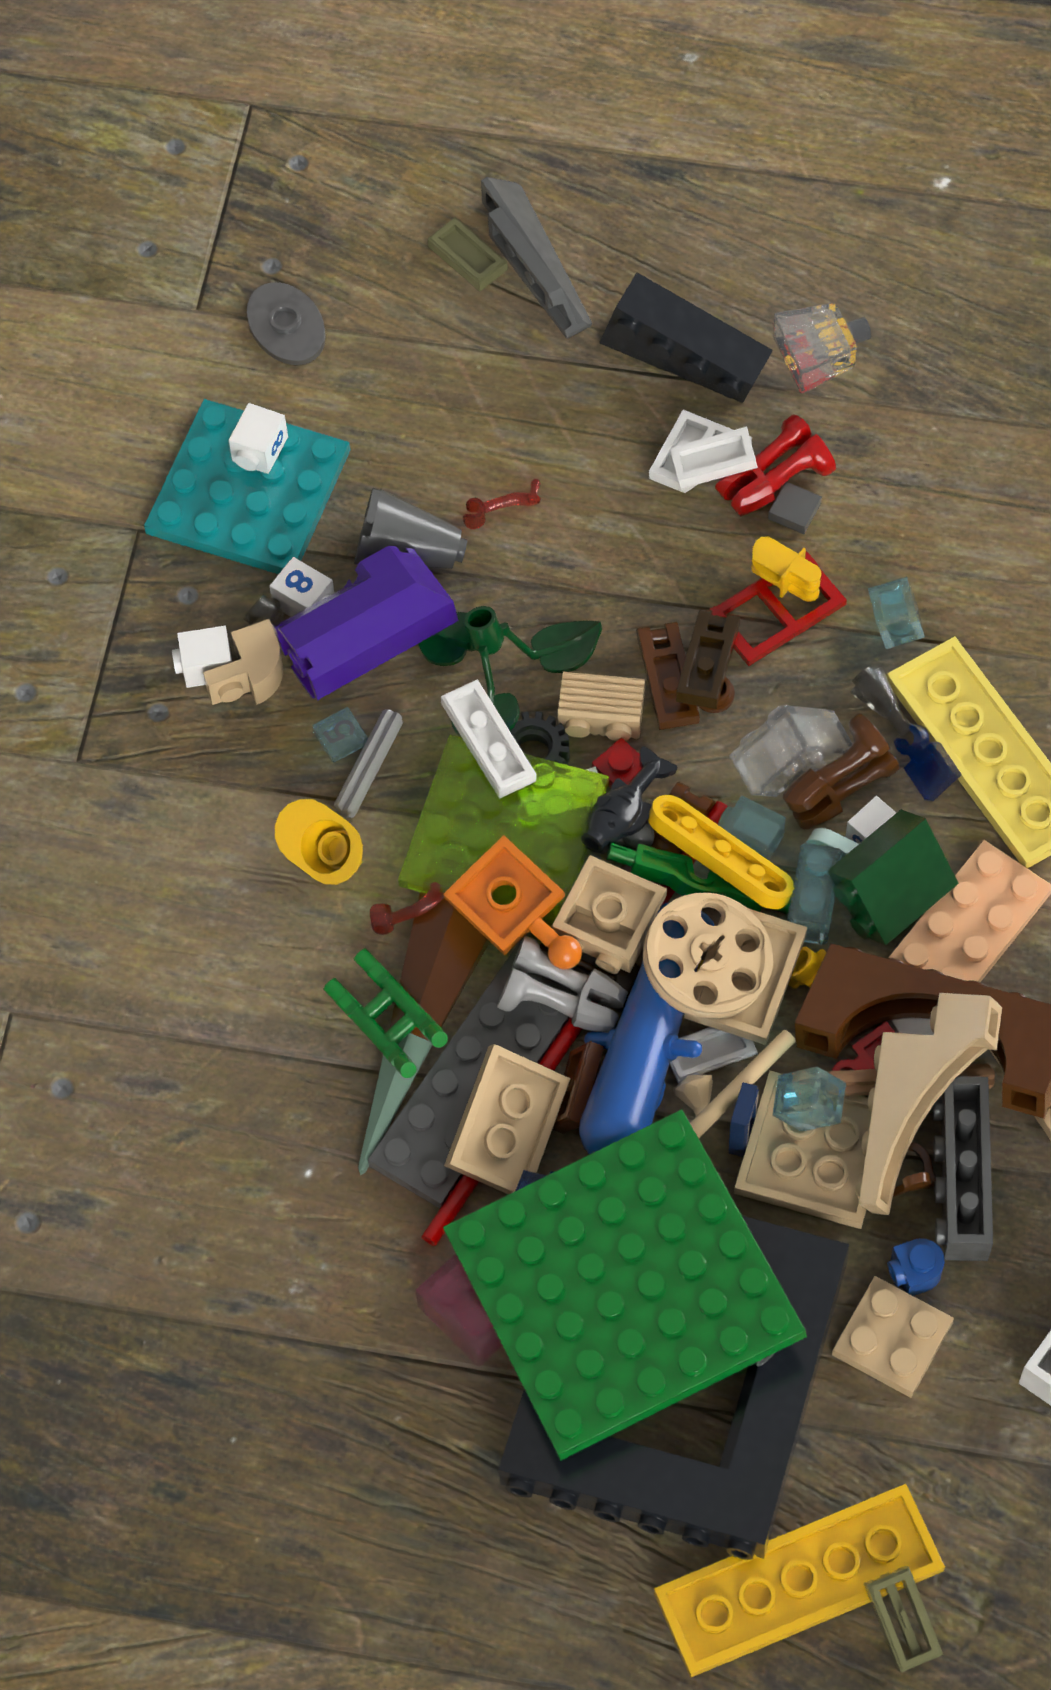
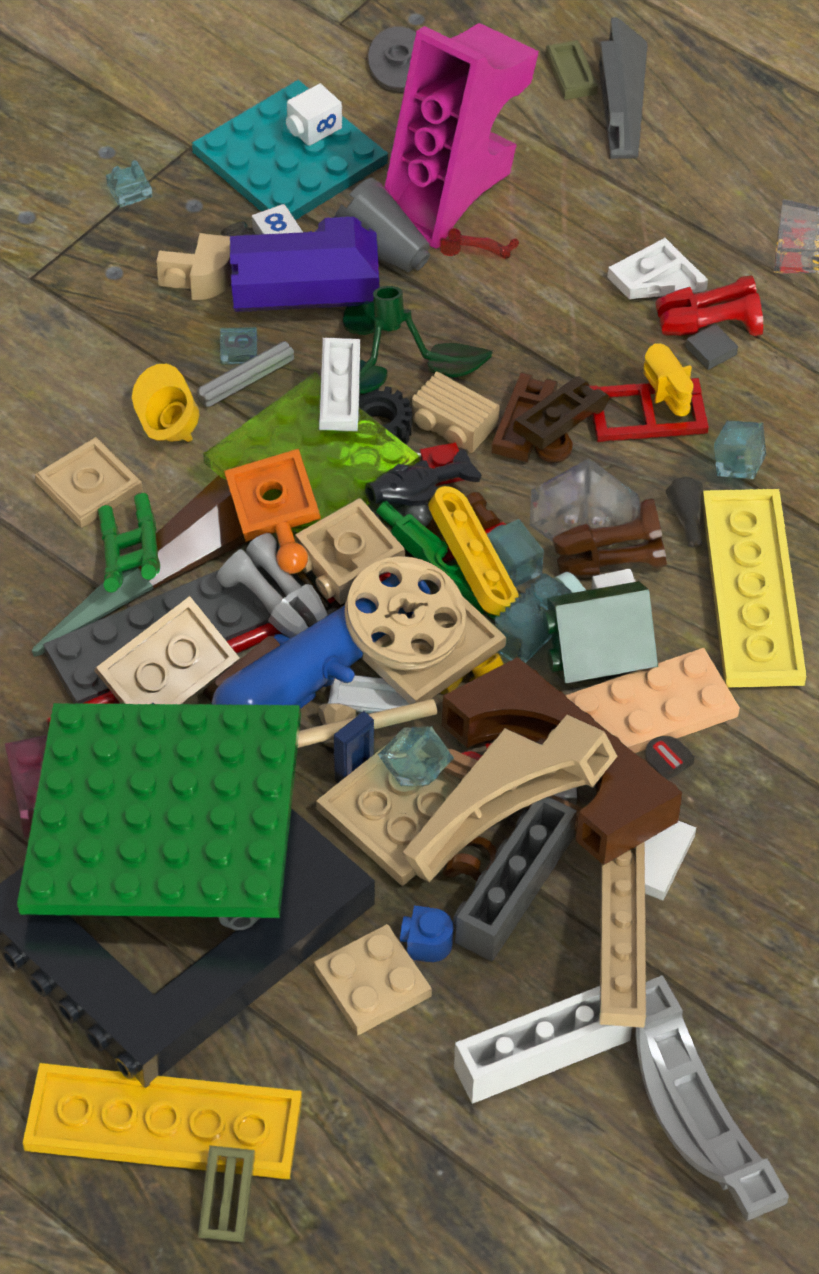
camera: 25 degrees right, 10 degrees down
white brick [172,625,232,688] -> none
clear red piece [370,882,444,935] -> none
black wedge [599,272,773,403] -> none
white tile [670,427,758,489] -> none
clear blue plate [894,724,962,801] -> none
none -> tan tile [35,437,143,529]
none -> clear light blue tile [106,160,152,208]
none -> dark pink piece [385,23,539,249]
none -> clear smoke tile [645,736,695,780]

